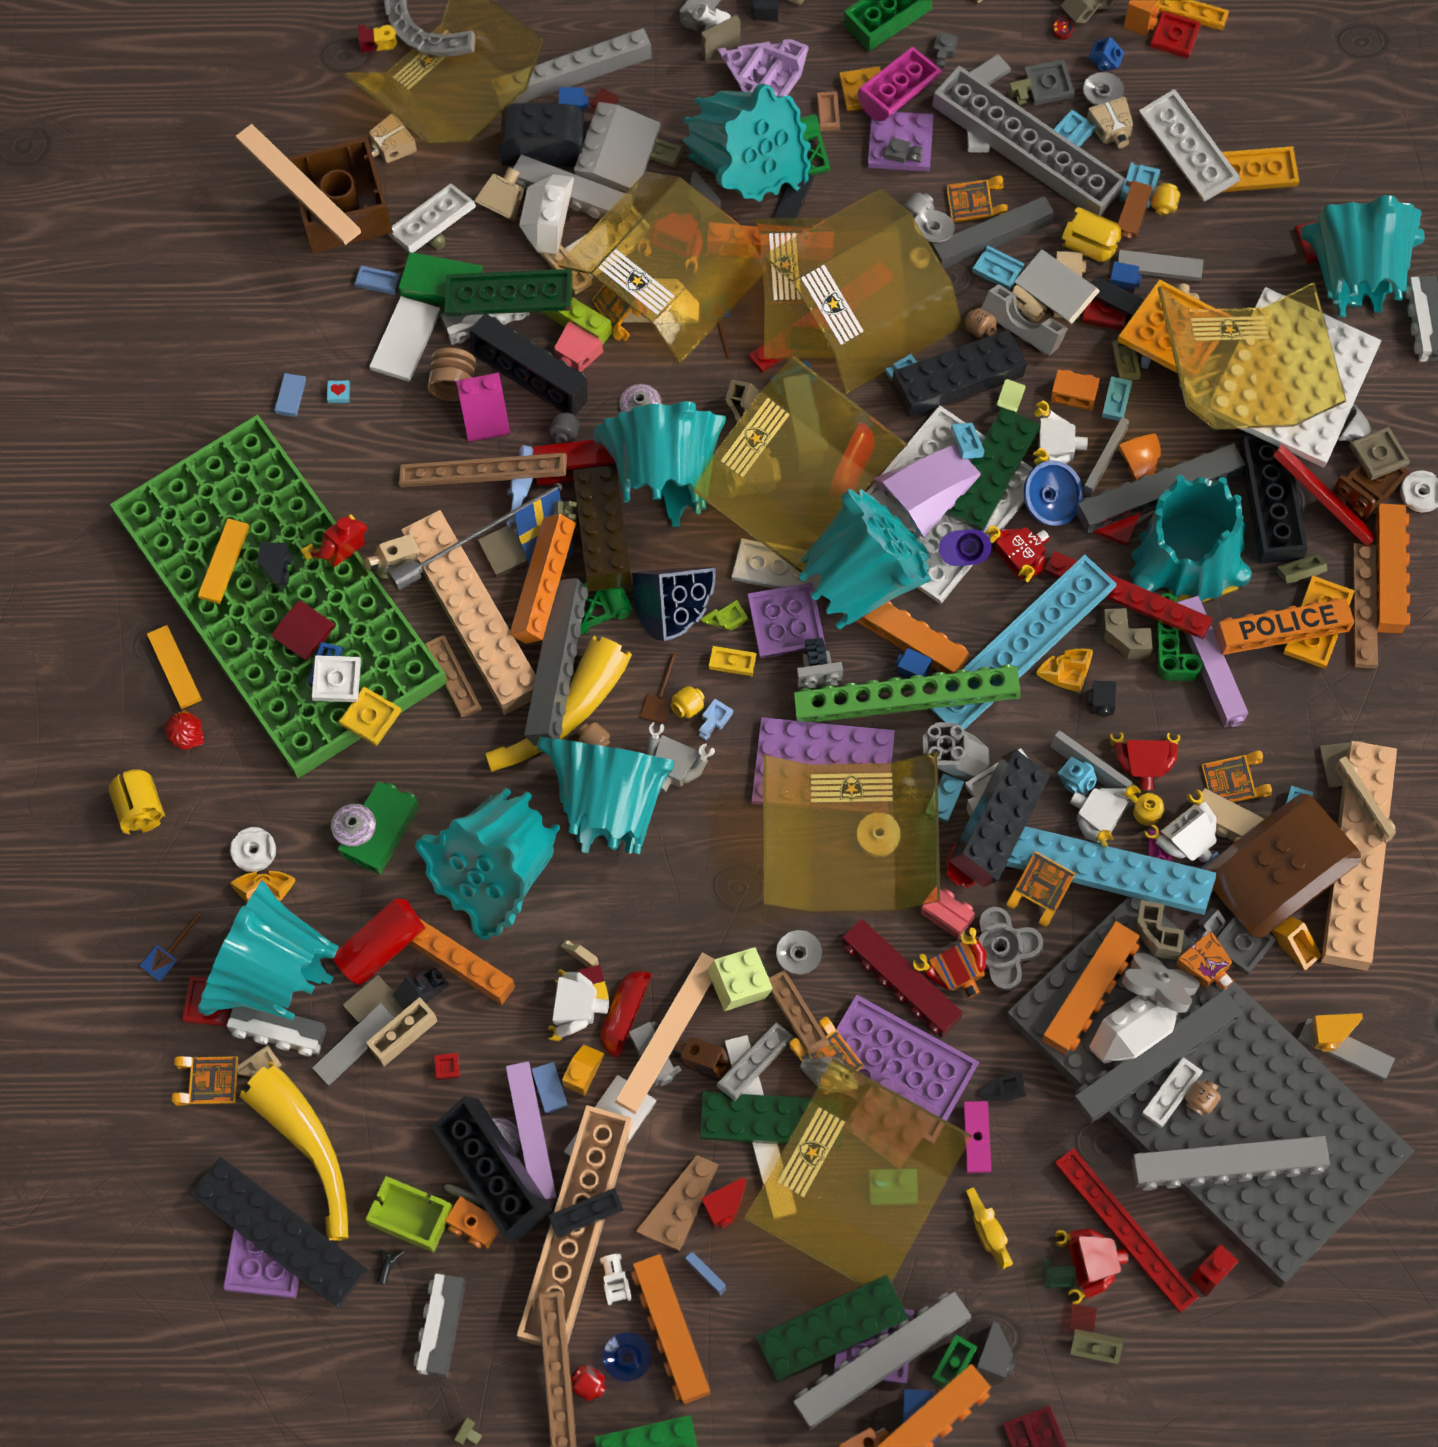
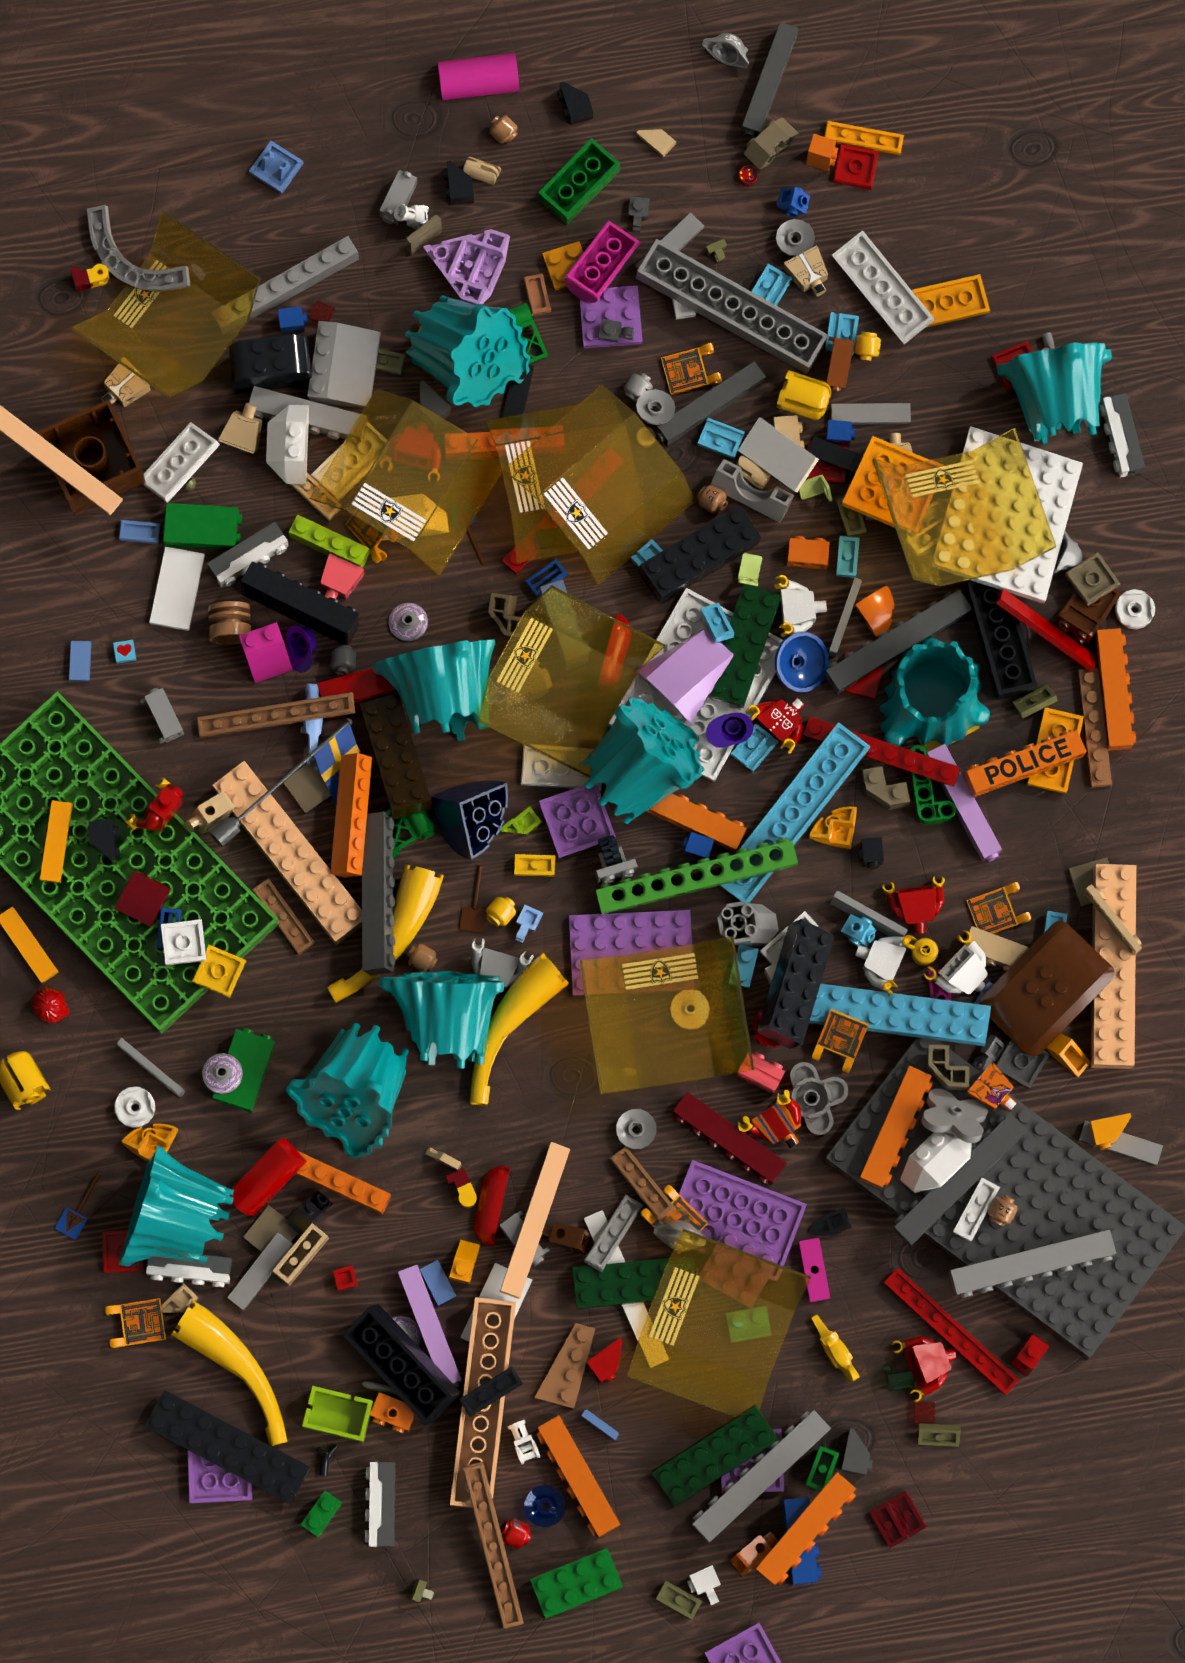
camera: 15 degrees left, 10 degrees up
dark green plate [444,269,573,316] -> none
white torso [548,969,609,1042] -> none
olive tile [554,501,577,526] -> none
yellowish green brick [707,947,773,1011] -> none
dark grey plate [1024,60,1075,105] -> none
none -> light grey tile [117,1038,185,1098]
none -> light grey brick [140,688,184,744]
none -> dark purple piece [286,626,317,673]
none -> green brick [301,1491,343,1538]
none -> yellow brick [470,953,569,1106]
none -> medium azure plate [731,723,779,773]
none -> yellowish green bracket [799,475,832,502]

